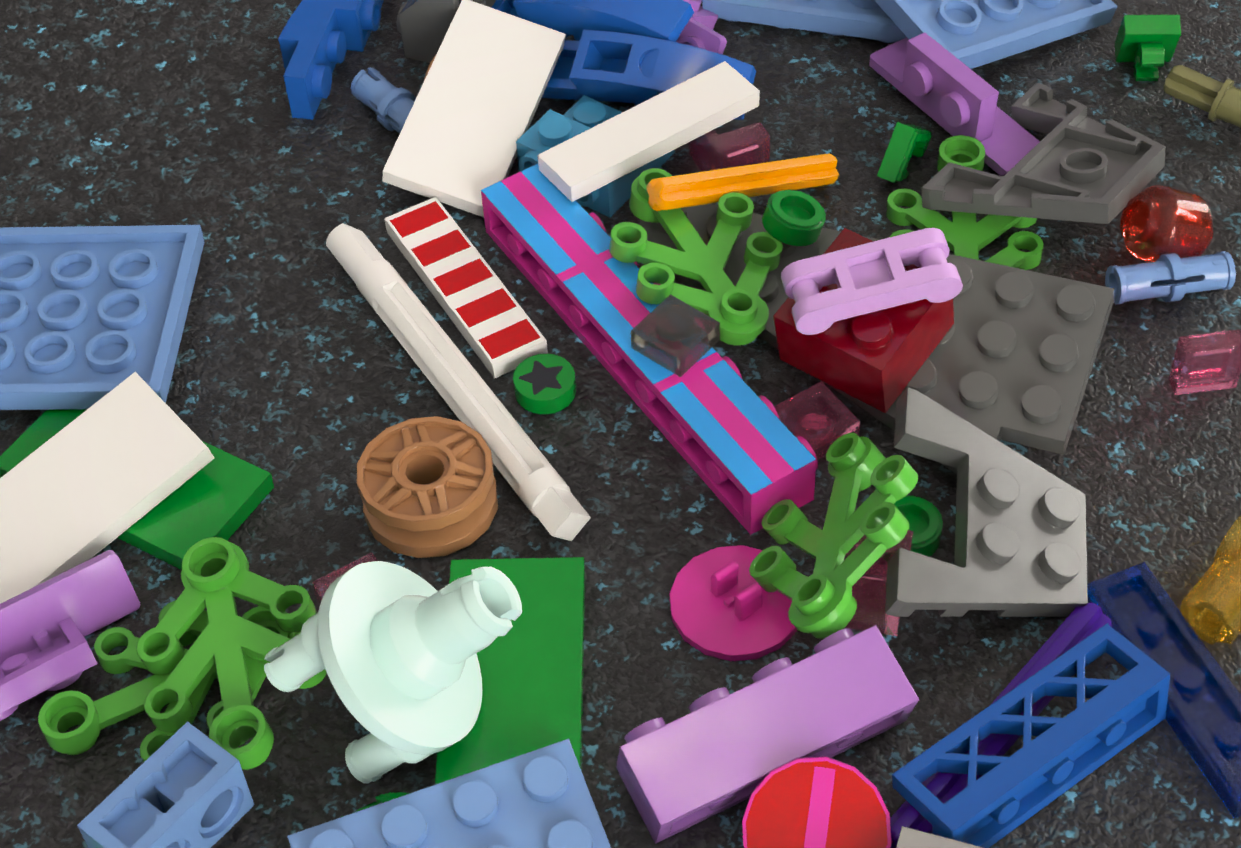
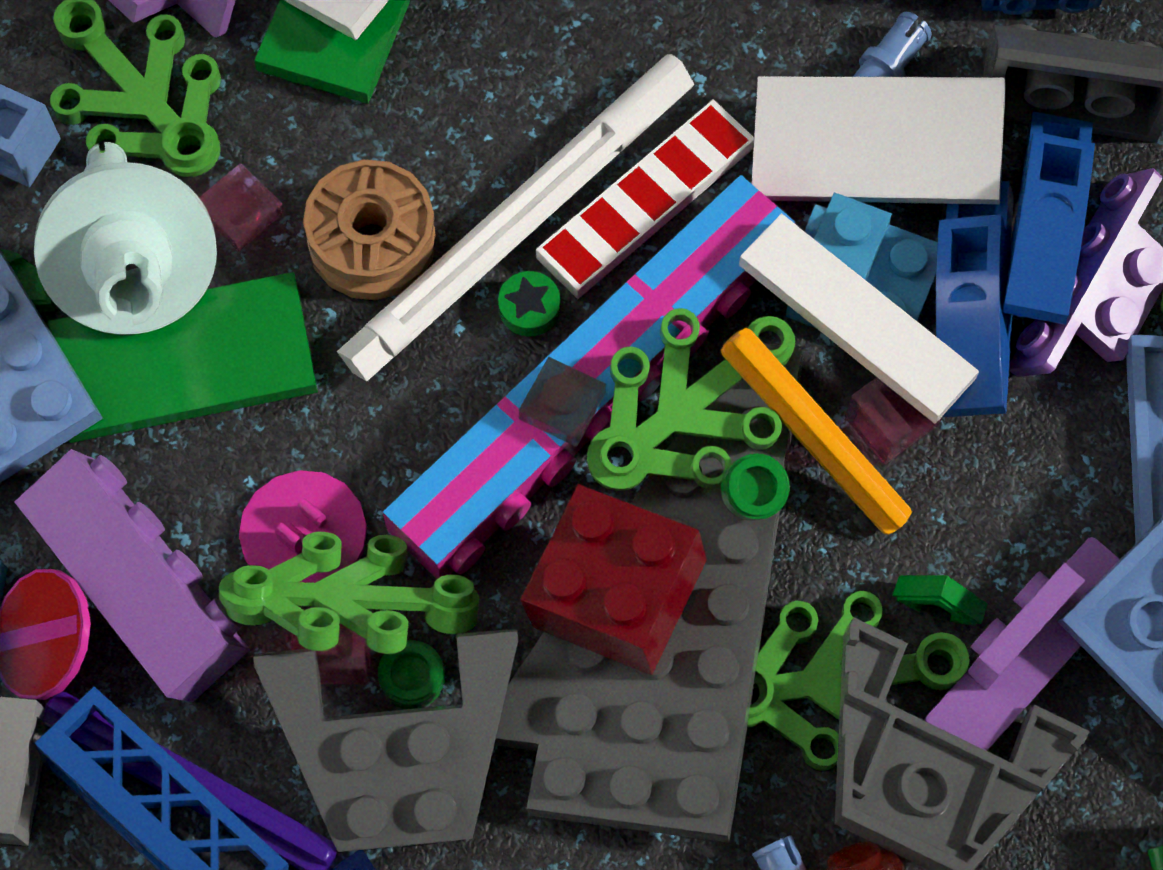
camera: 75 degrees right, 20 degrees up
bright green plant [136,537,327,770] -> none
clear pink plate [774,381,860,460] -> none
lavender plate [781,228,963,335] -> none

